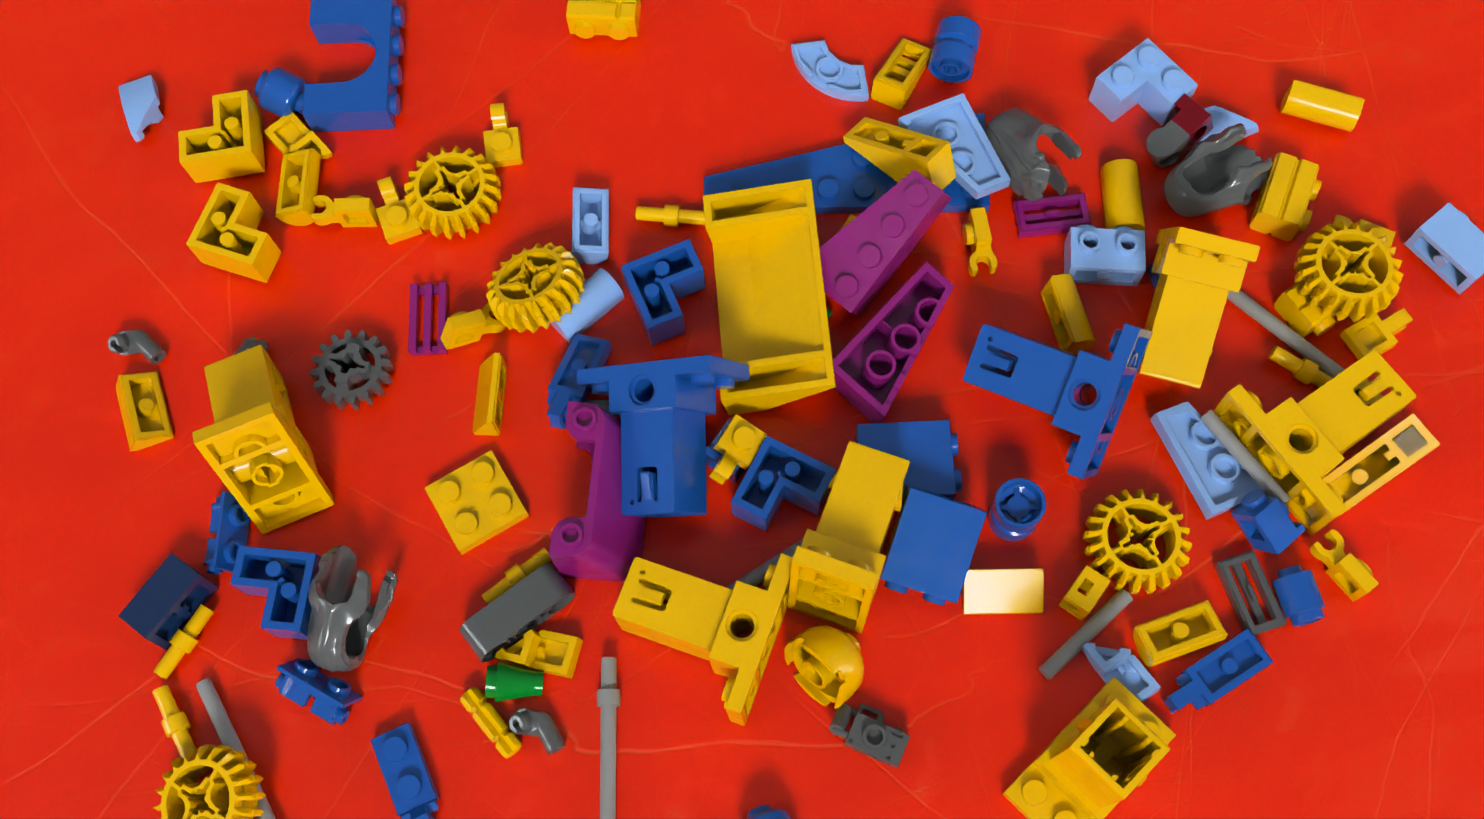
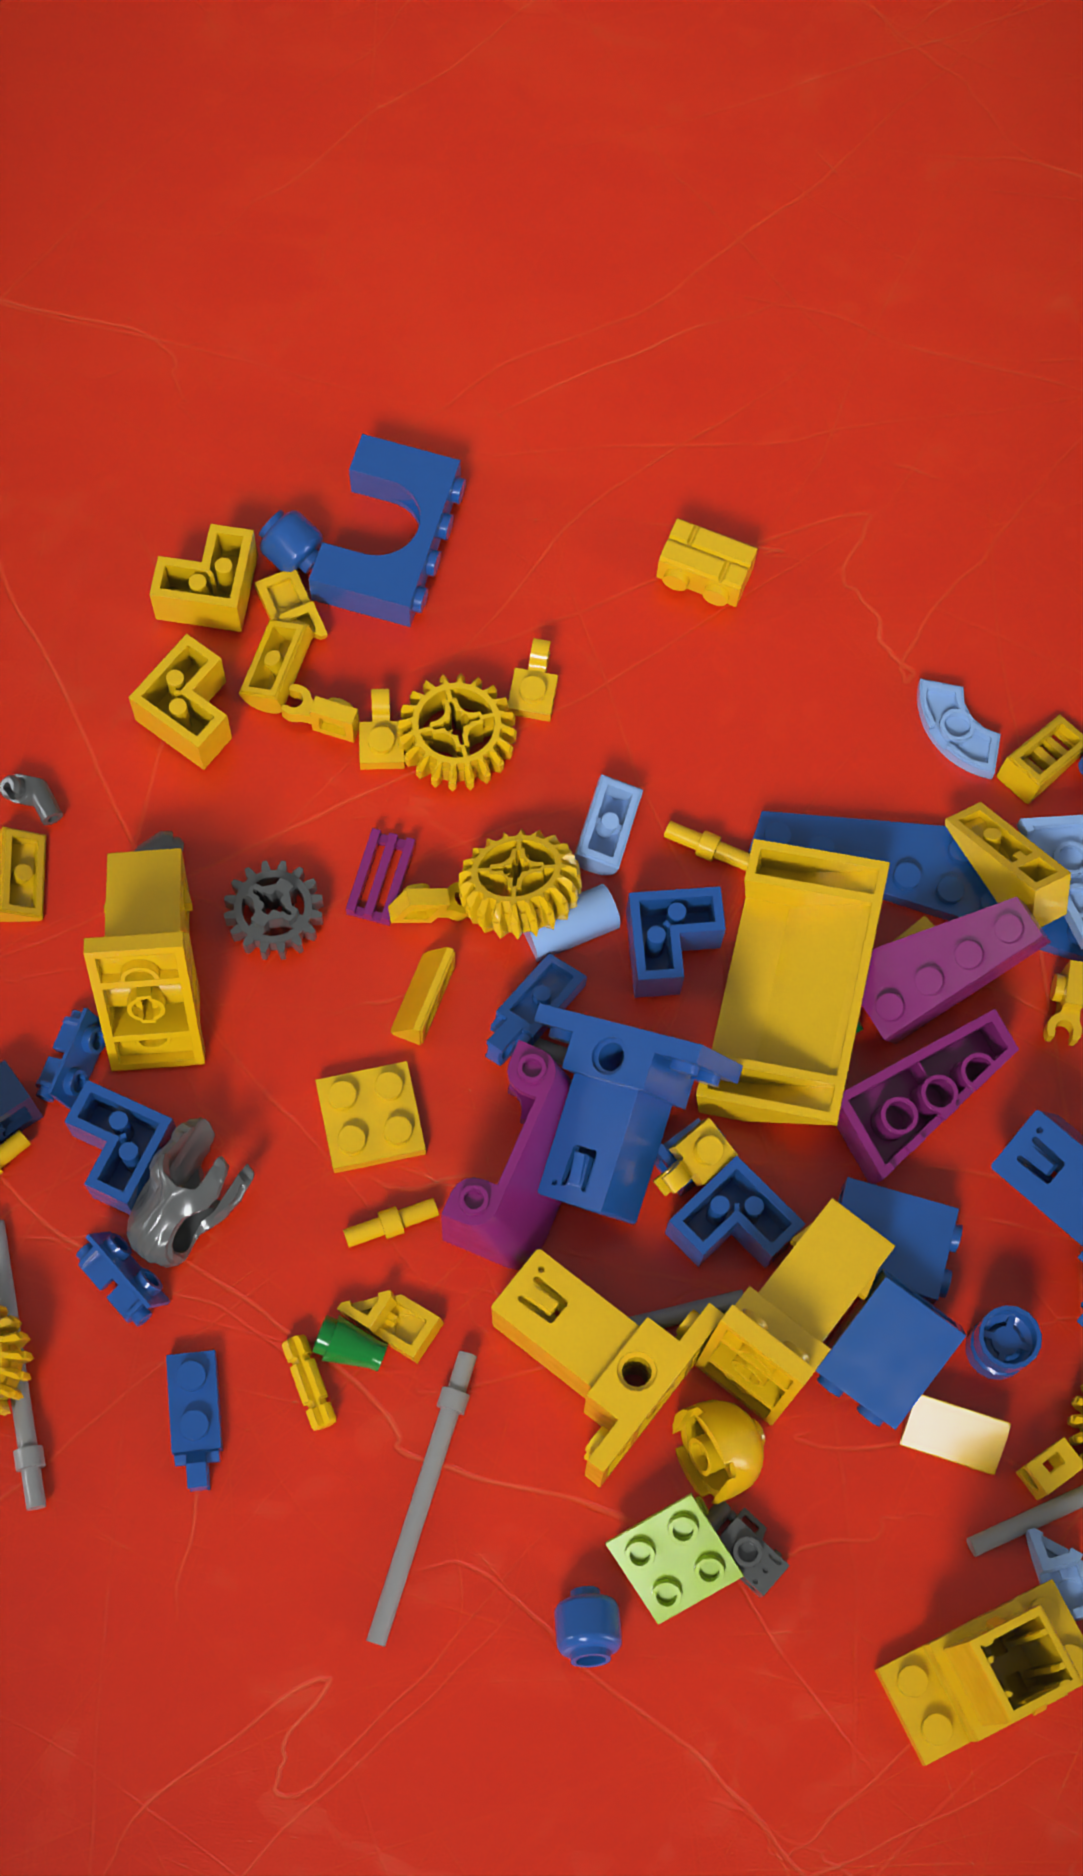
camera: 10 degrees right, 0 degrees up
light blue slope [118,75,164,143] -> none
dark grey beam [459,562,576,663] -> none
dark grey arm [509,708,566,755] -> none
none -> lime hinge [605,1493,744,1625]

